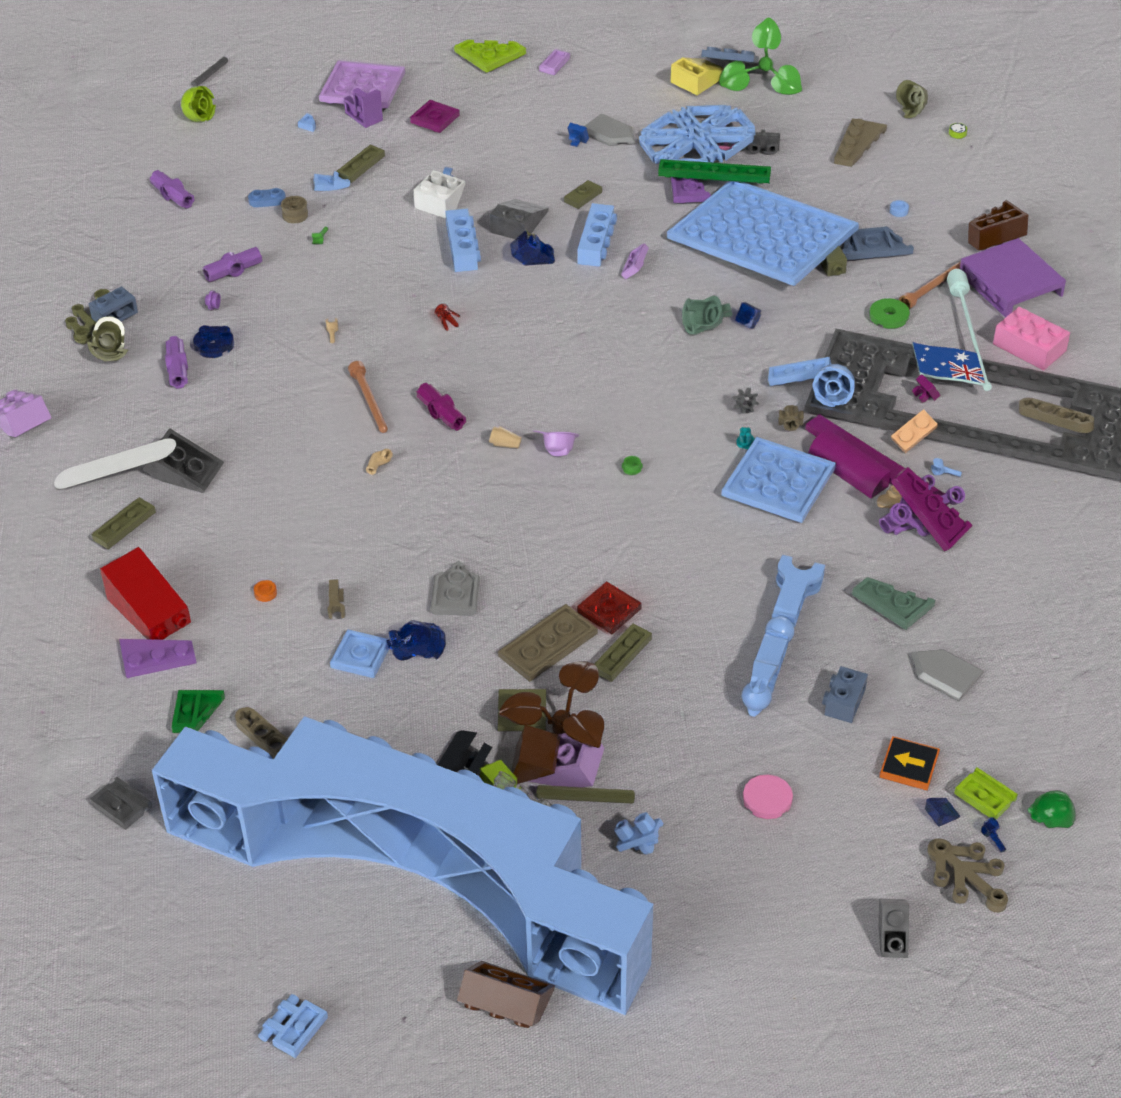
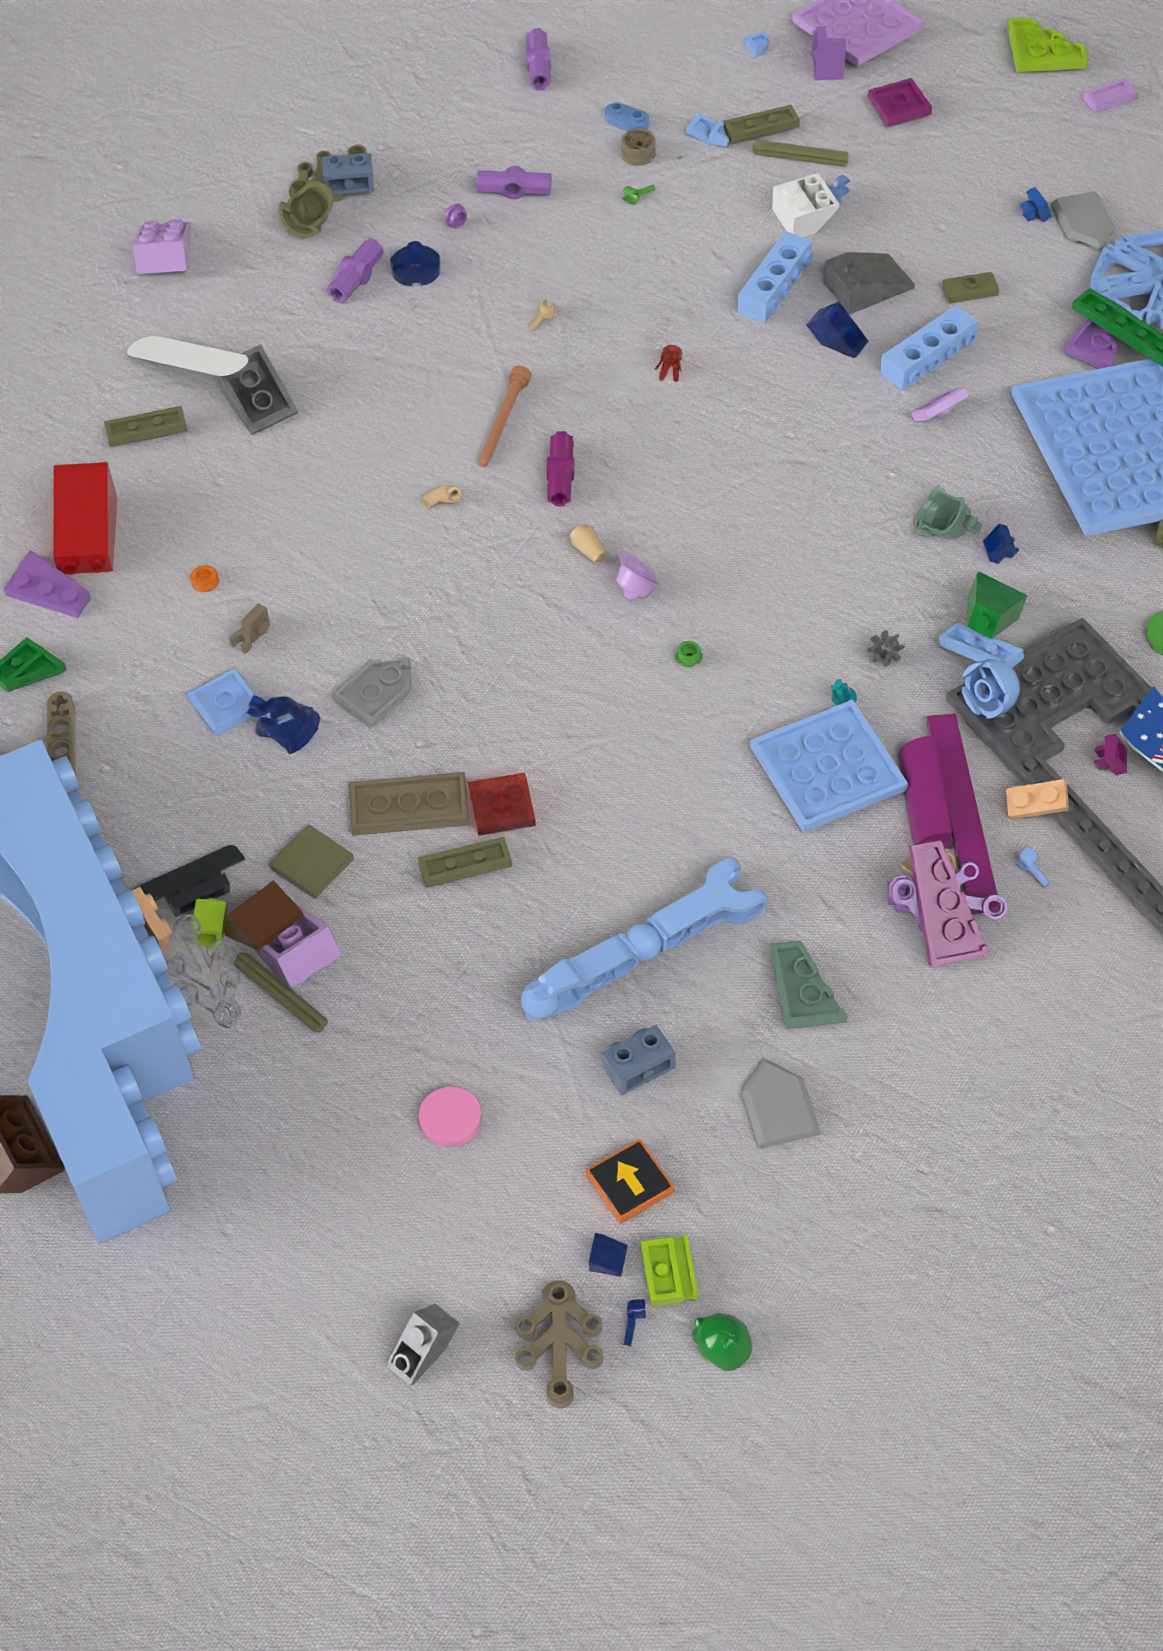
camera: 40 degrees right, 10 degrees up
reddish brown plant [499,661,604,748] -> none
light blue hips [614,812,664,855] -> none
dark tan gear [778,405,804,431] -> none
none -> olive axle [753,140,849,166]
none -> green slope [967,571,1028,639]

